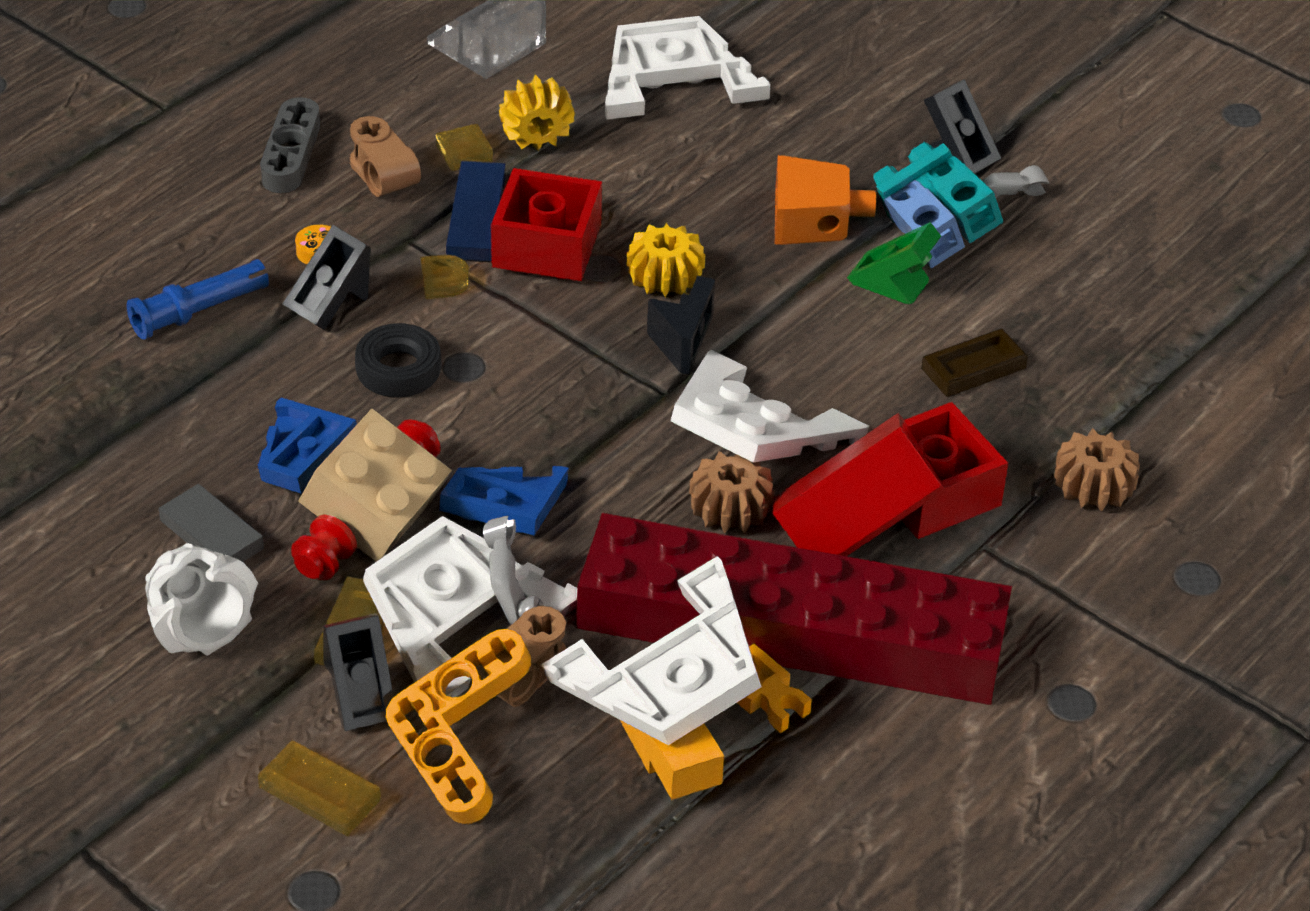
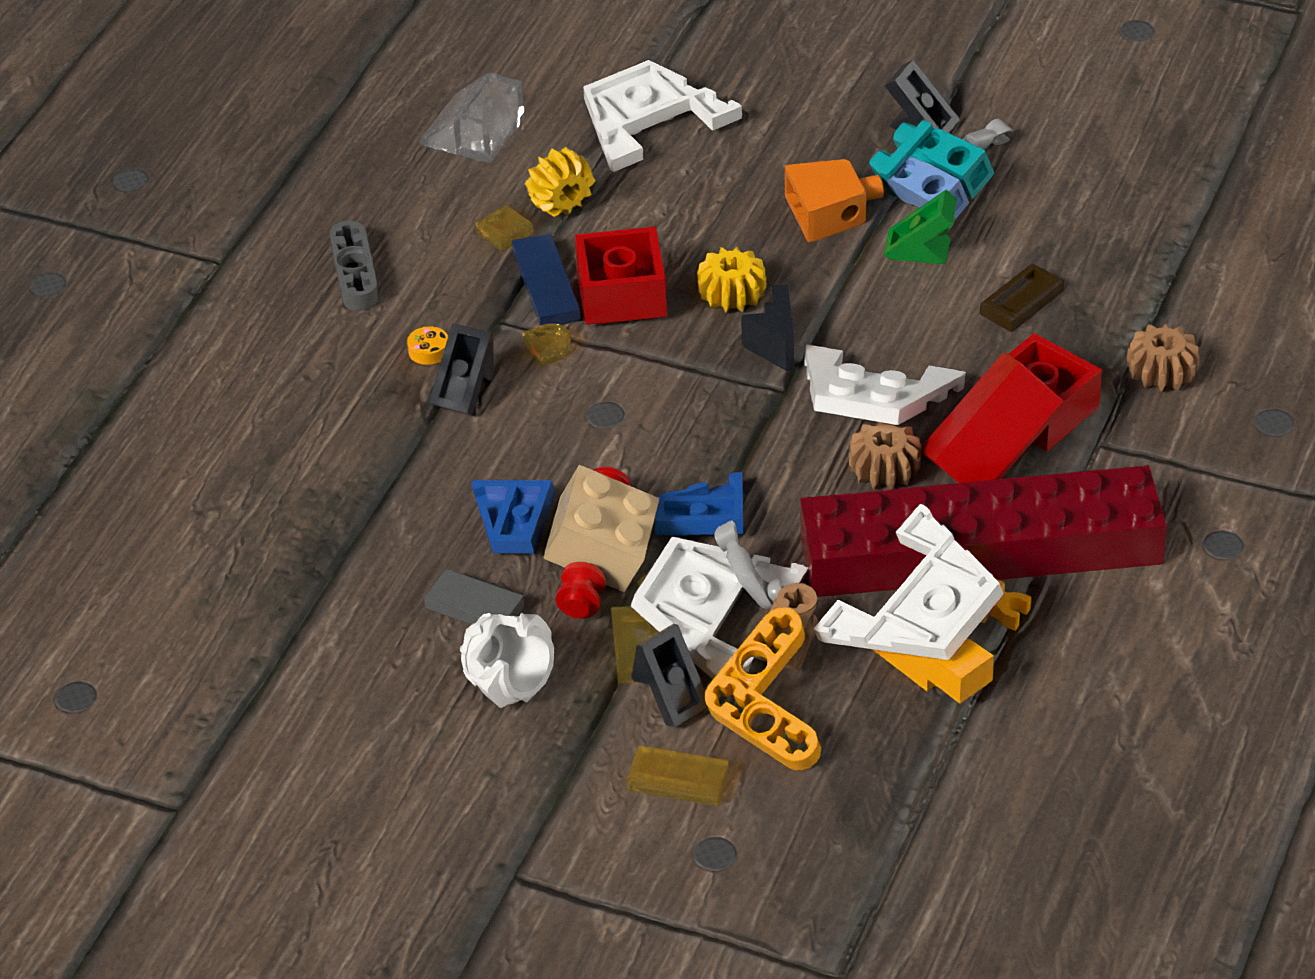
camera: 15 degrees left, 0 degrees up
blue pin [126,259,269,340] -> none
medium nougat piece [350,116,421,197] -> none
black tyre [355,323,442,397] -> none

